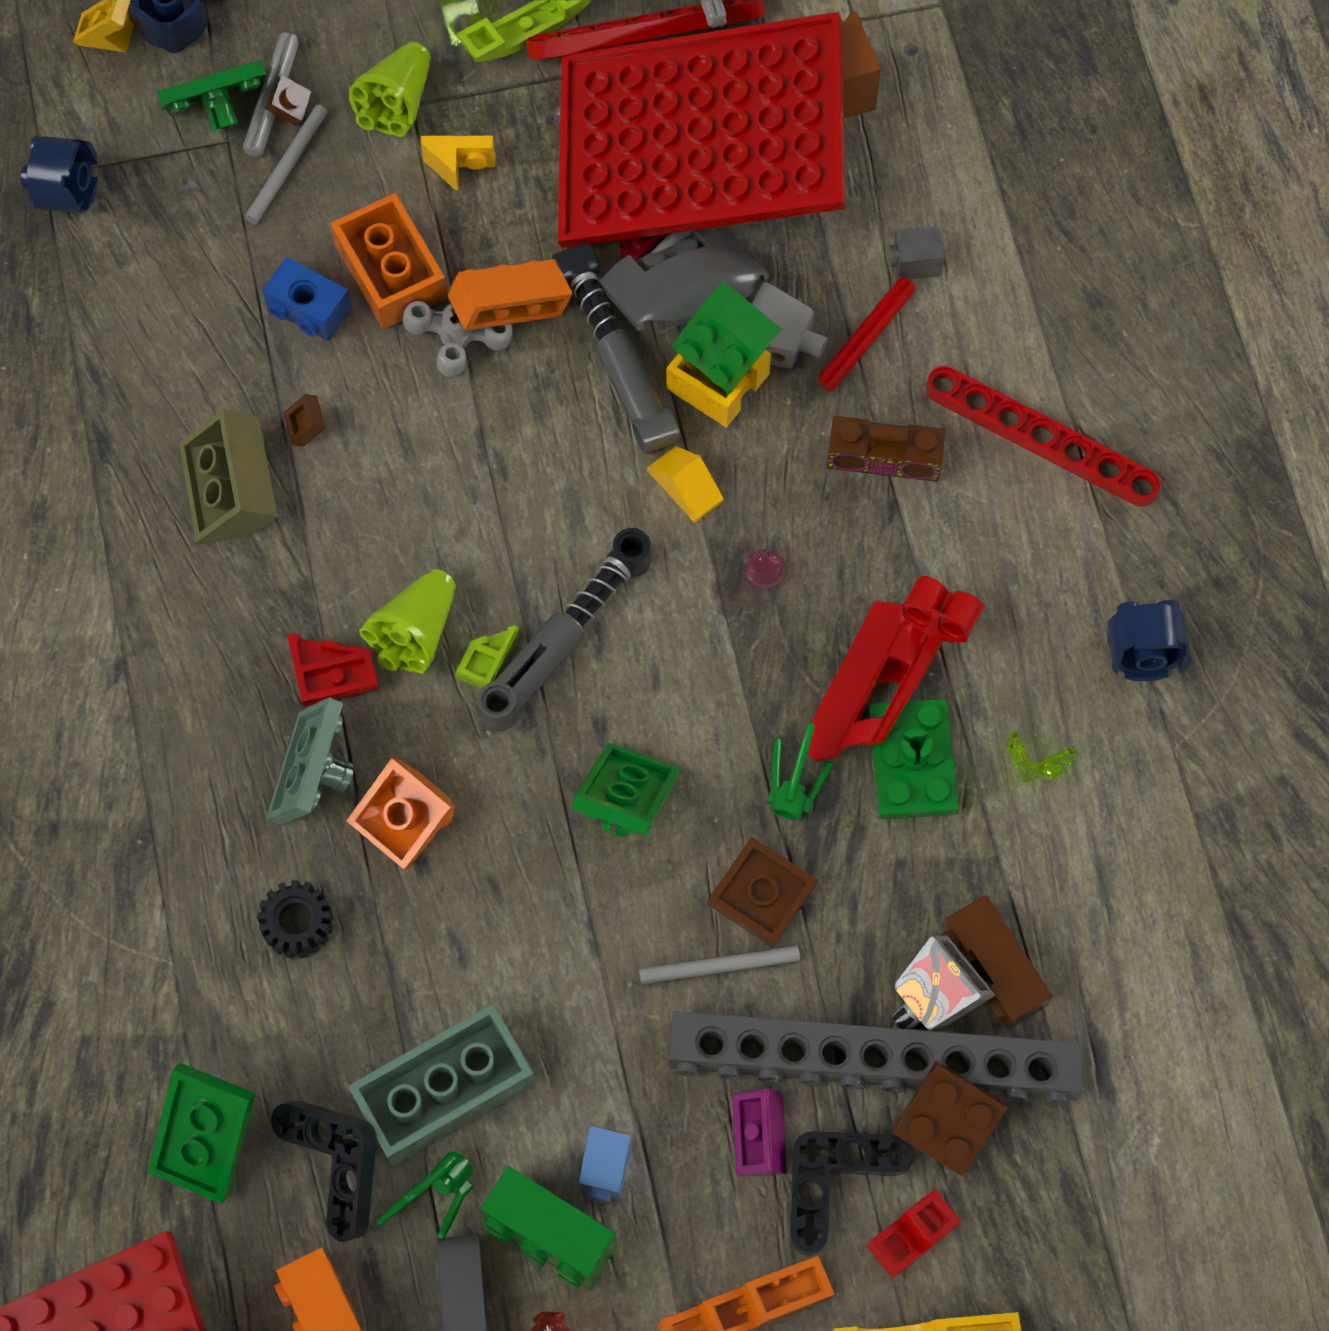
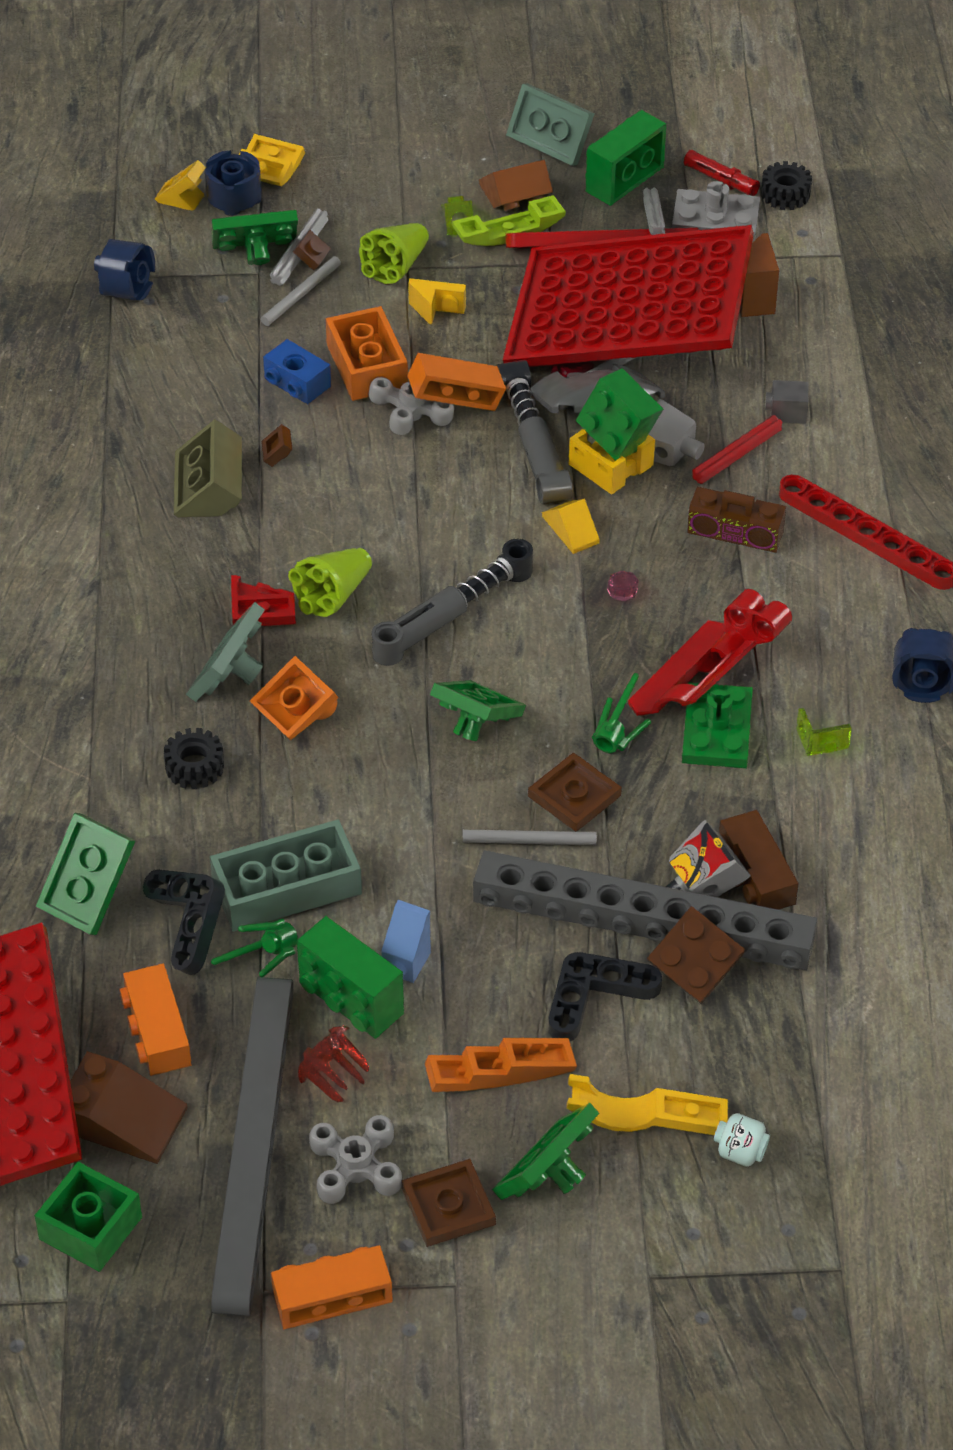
camera: 10 degrees right, 20 degrees down
lime tile [455,625,520,689] -> none
magenta slope [732,1088,787,1177] -> none
red slope [866,1189,962,1279] -> none

